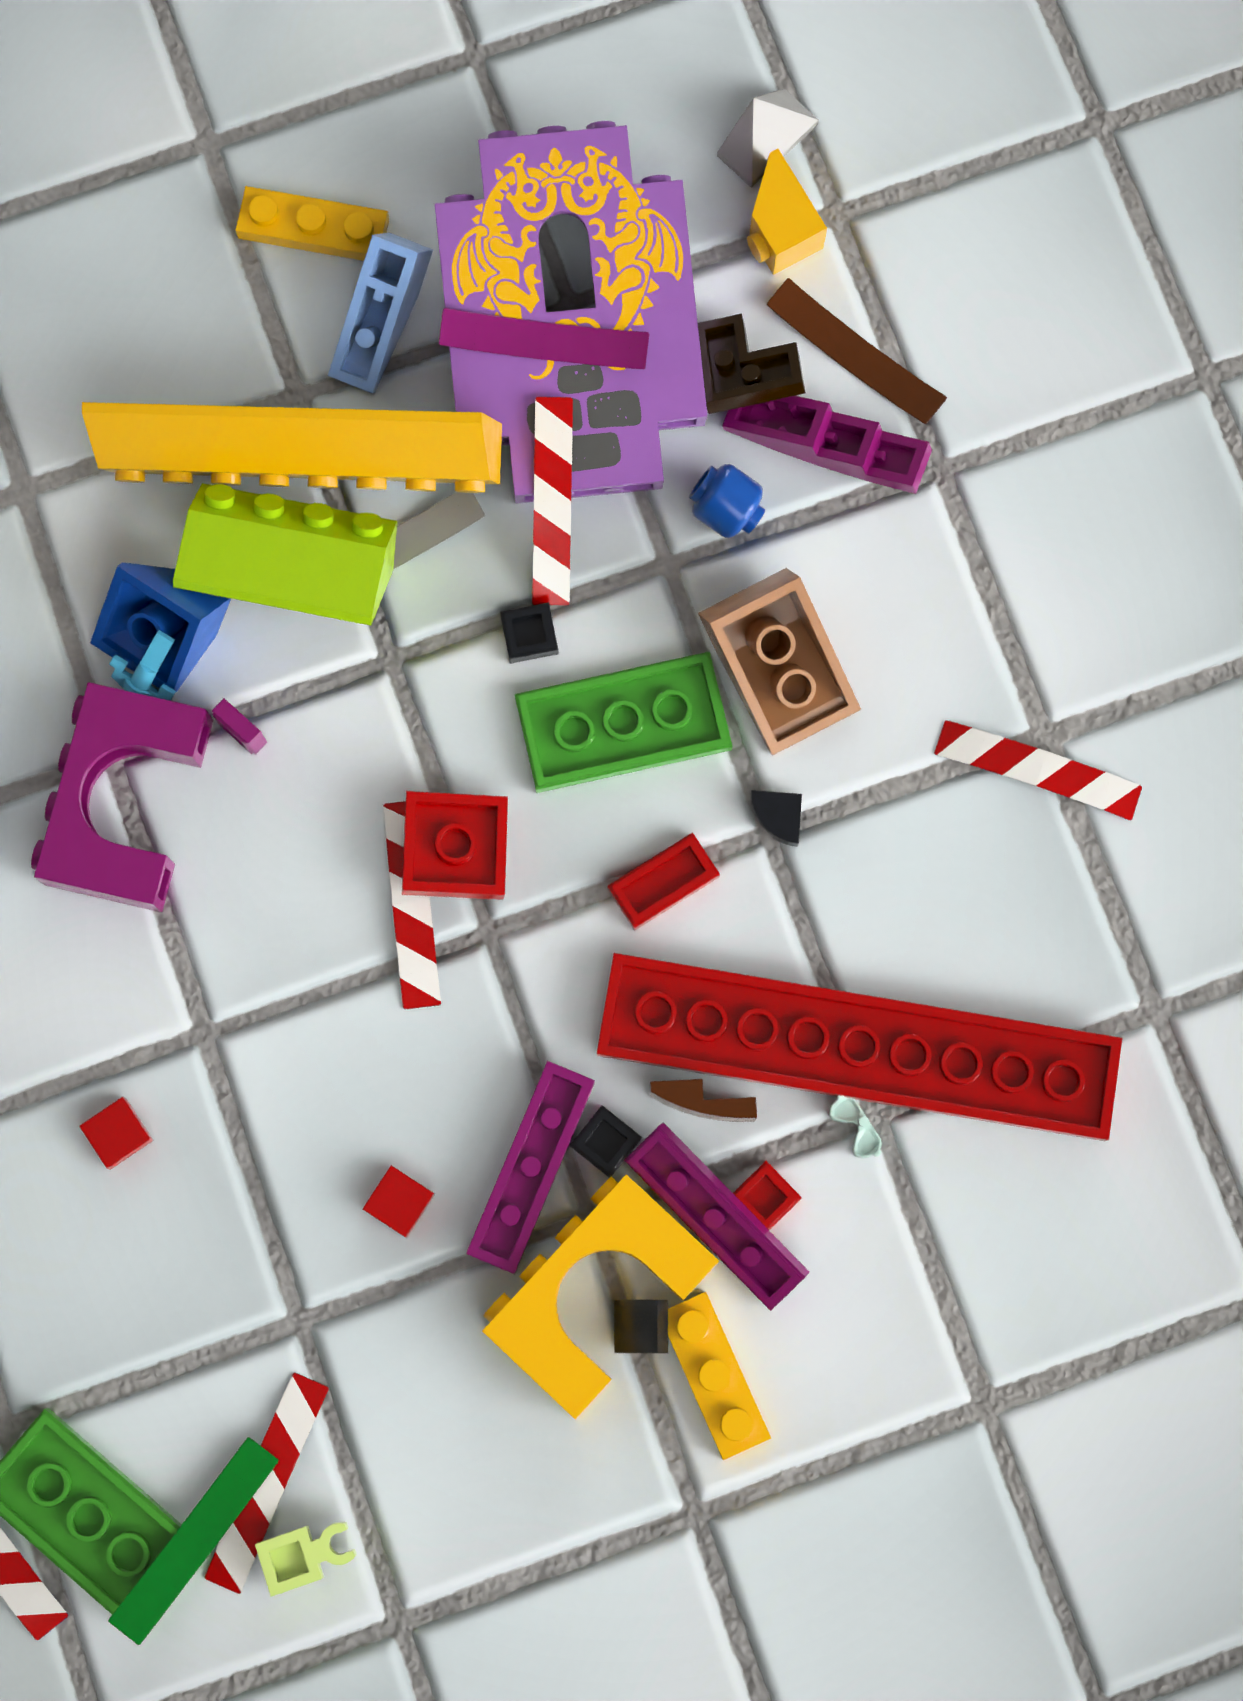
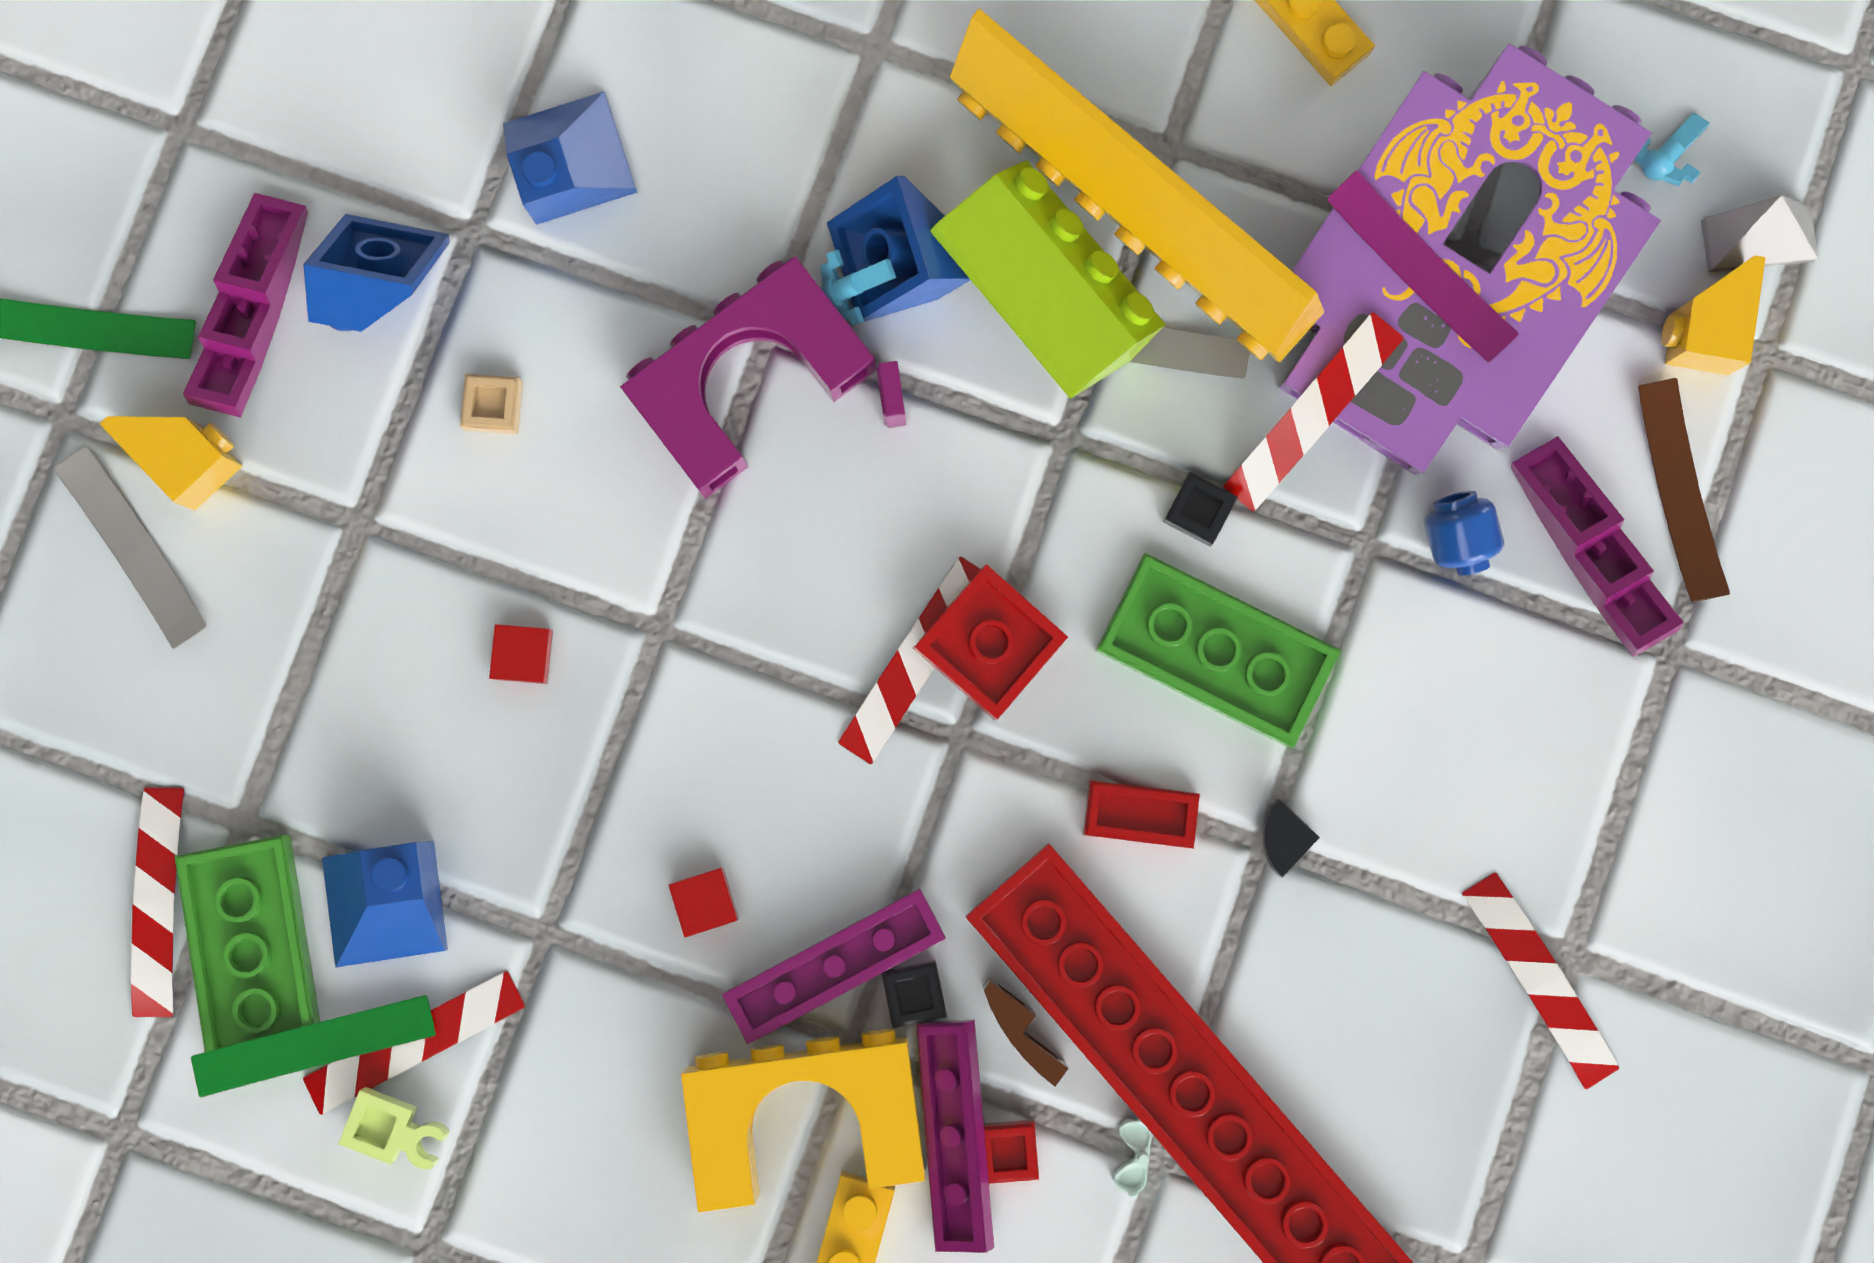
camera: 40 degrees right, 5 degrees up
light blue slope [328,232,433,394] -> none
black tile [614,1300,668,1353] -> none
dark brown plate [698,313,806,414] -> none
medium nougat slope [698,568,861,755] -> none
none -> blue slope [322,841,448,968]
none -> medium azure piece [1634,112,1710,186]

